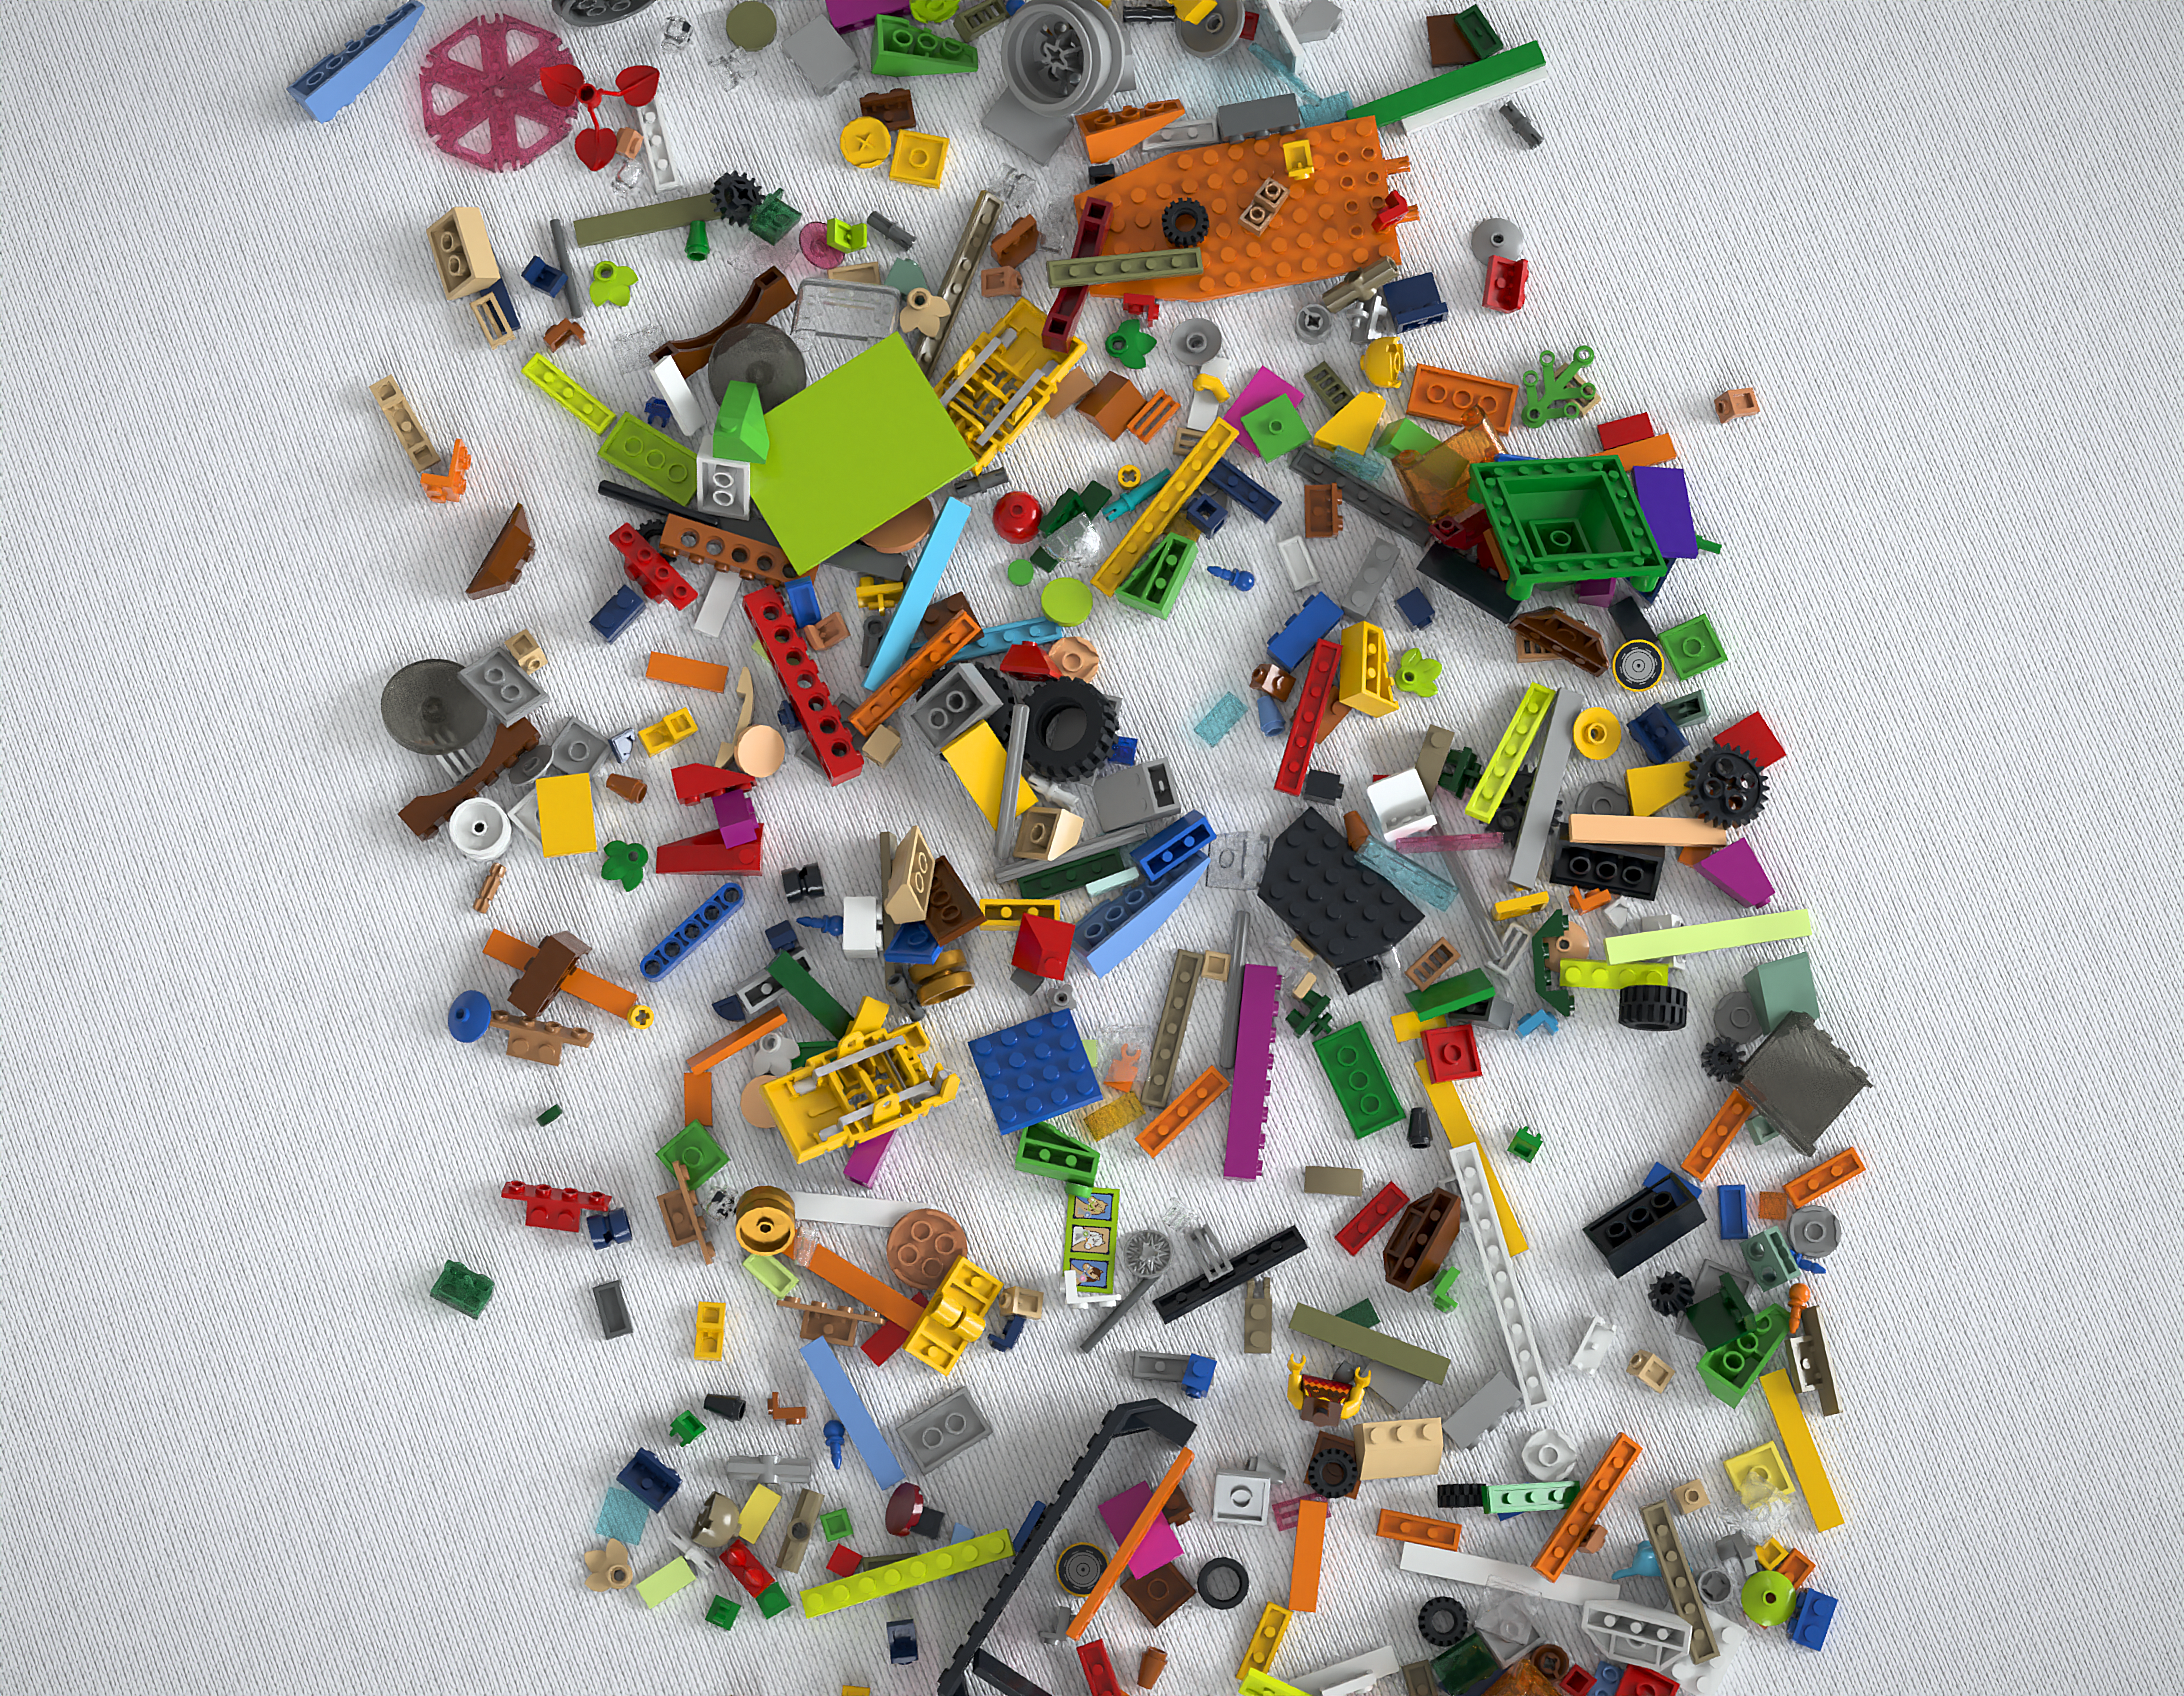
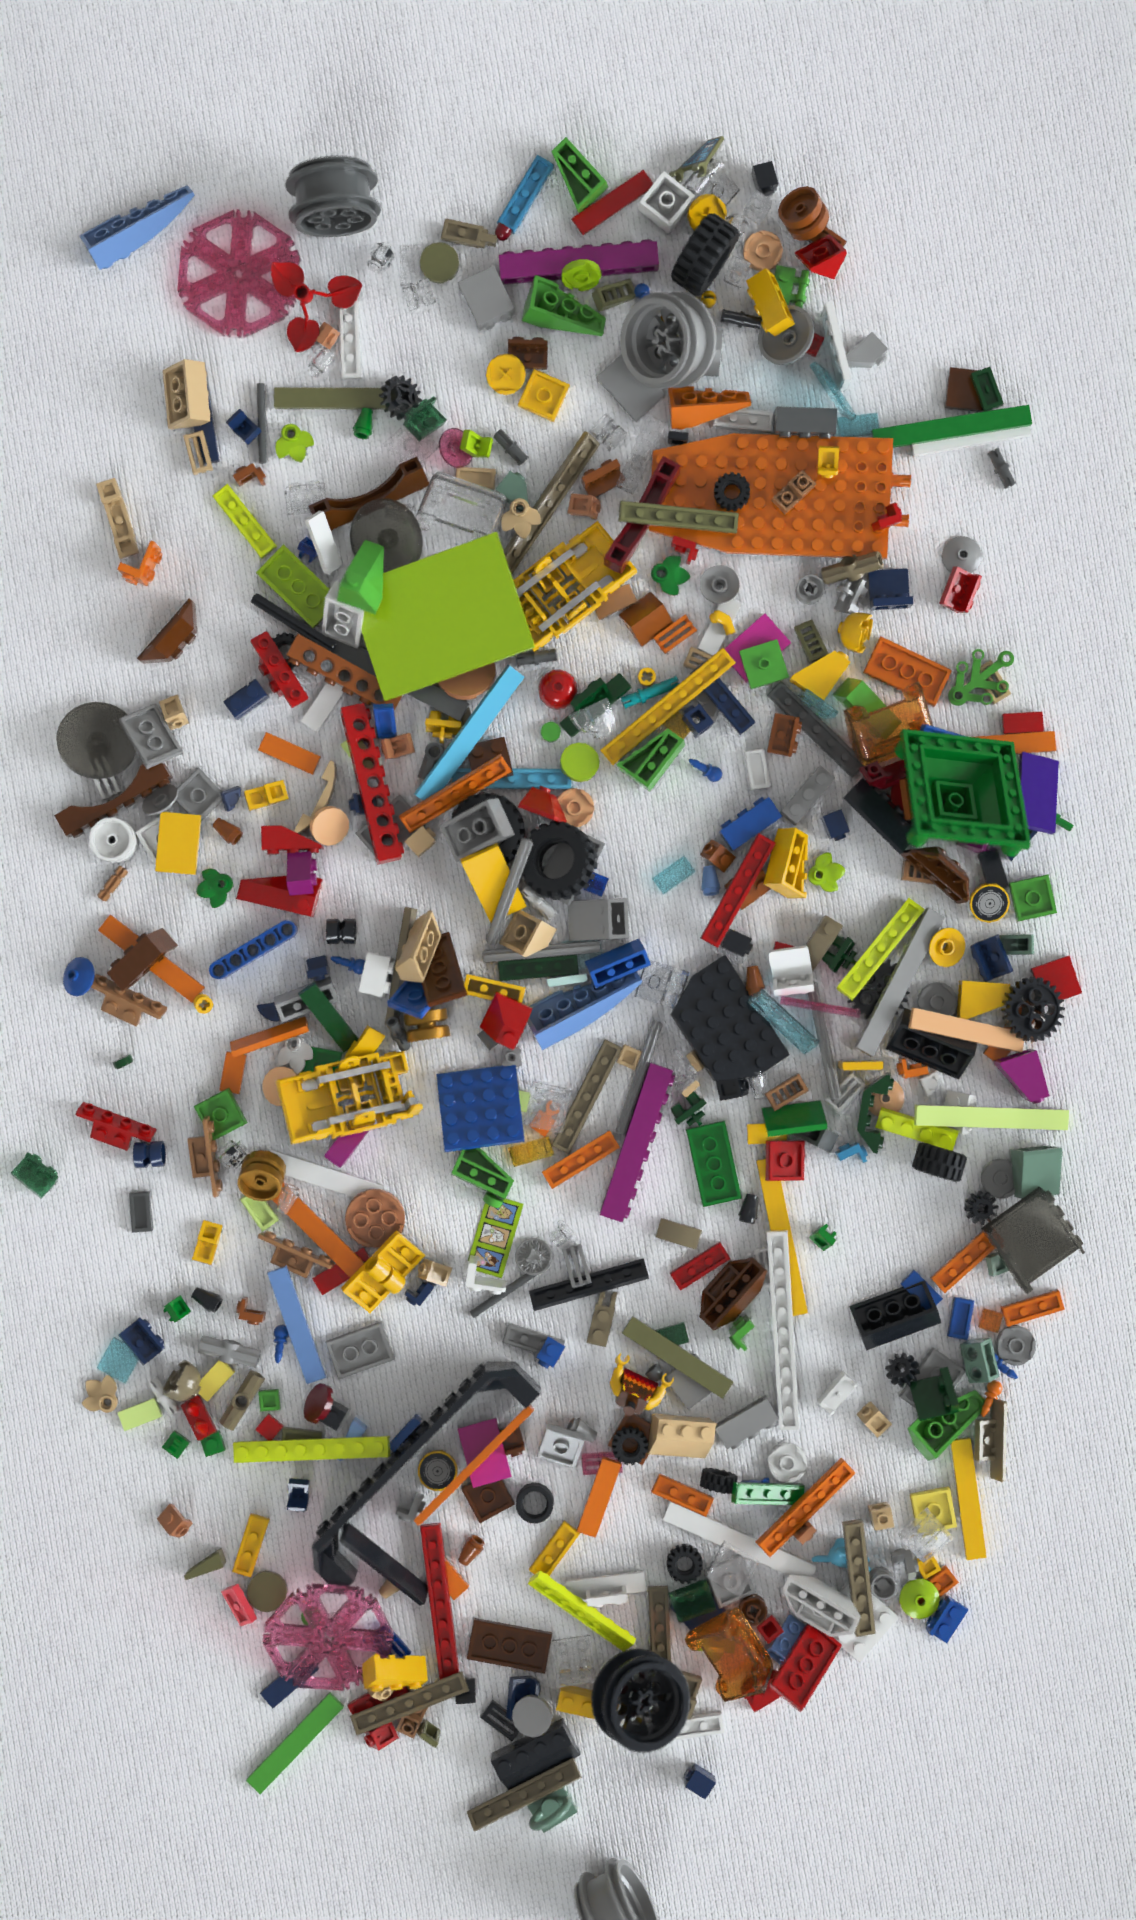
camera: 15 degrees right, 10 degrees up
nougat bracket [1714,387,1760,424] -> none

